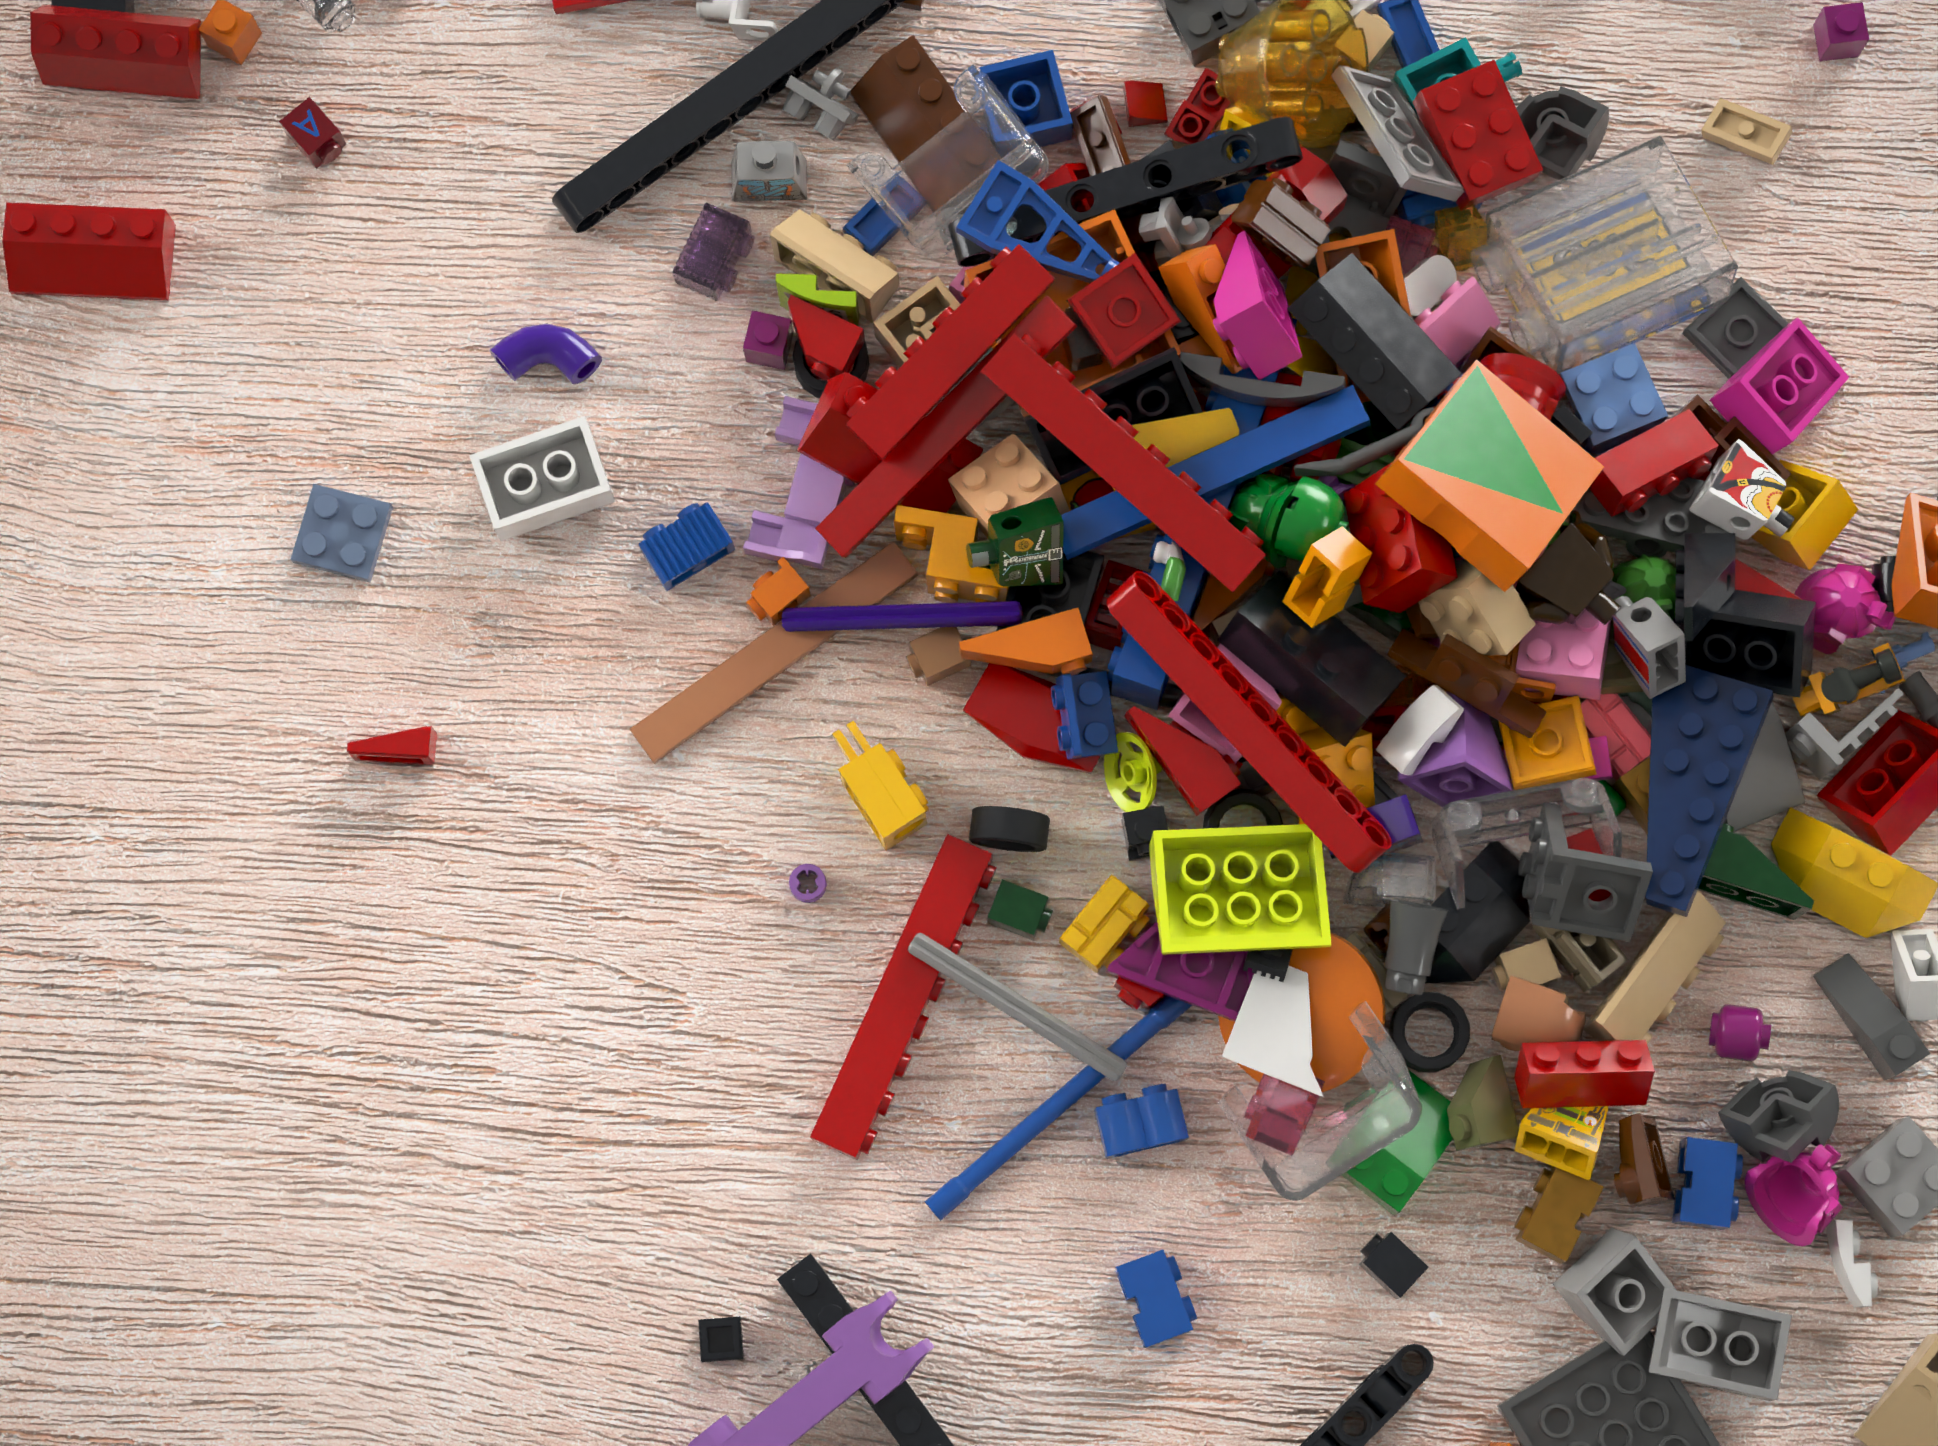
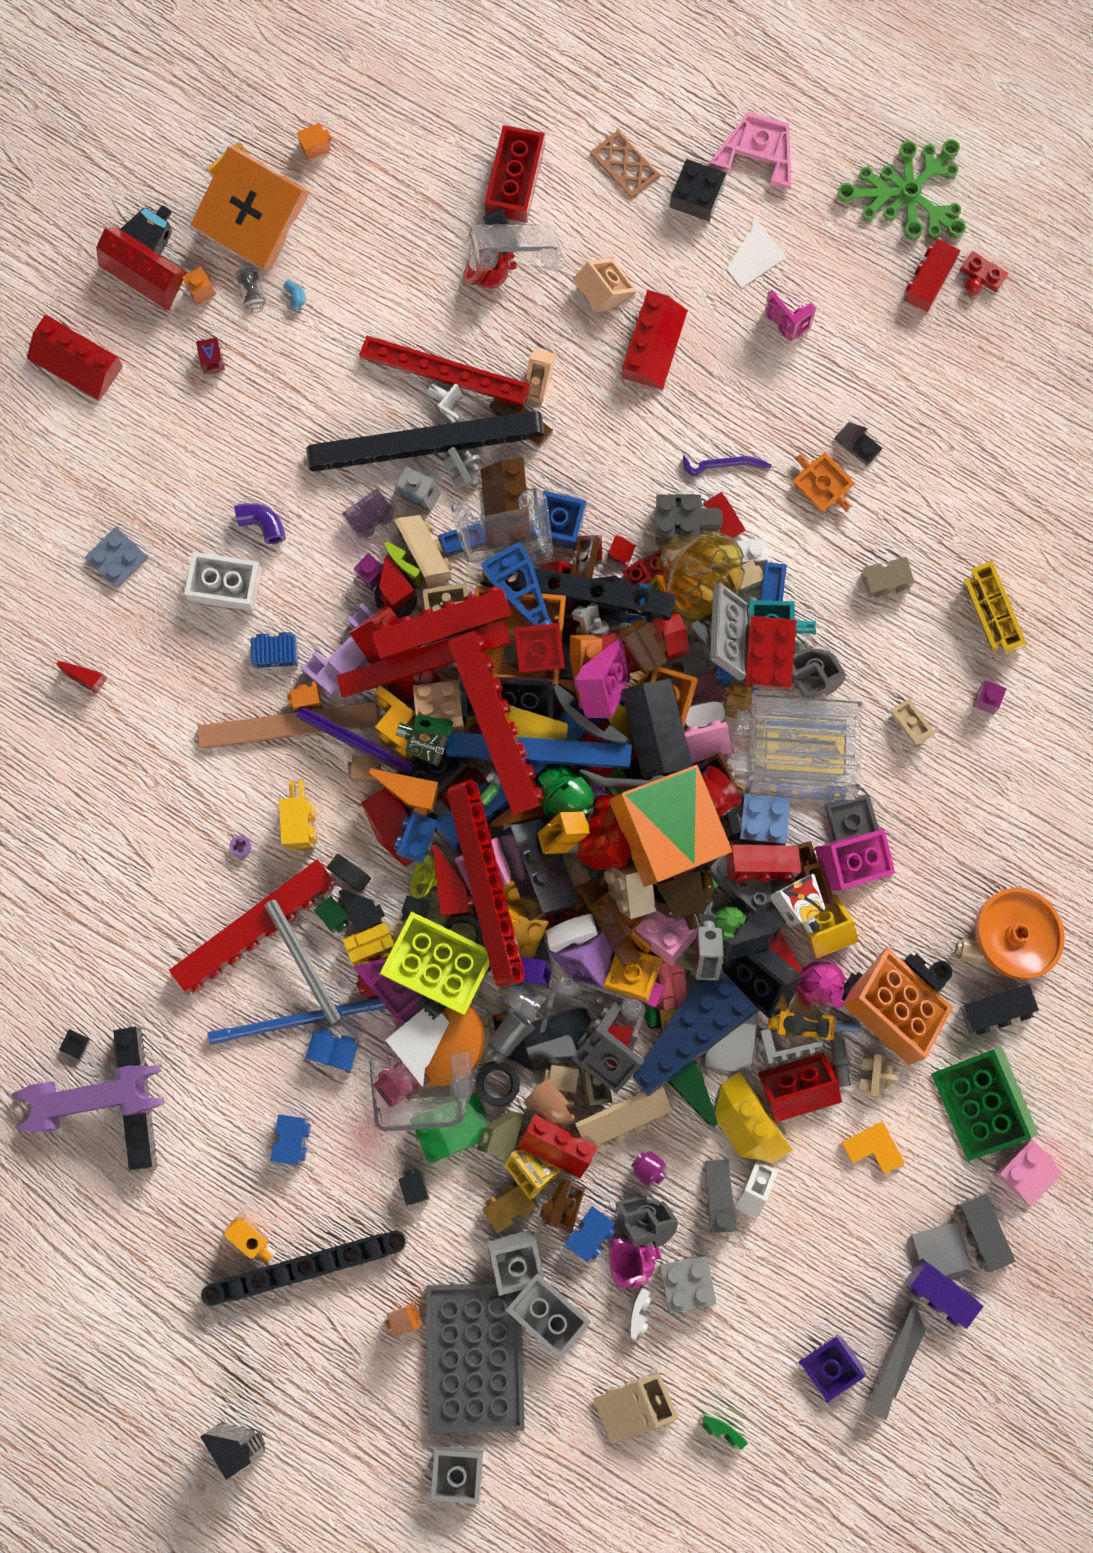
camera: 30 degrees right, 0 degrees up
none -> black slope [338,889,385,933]

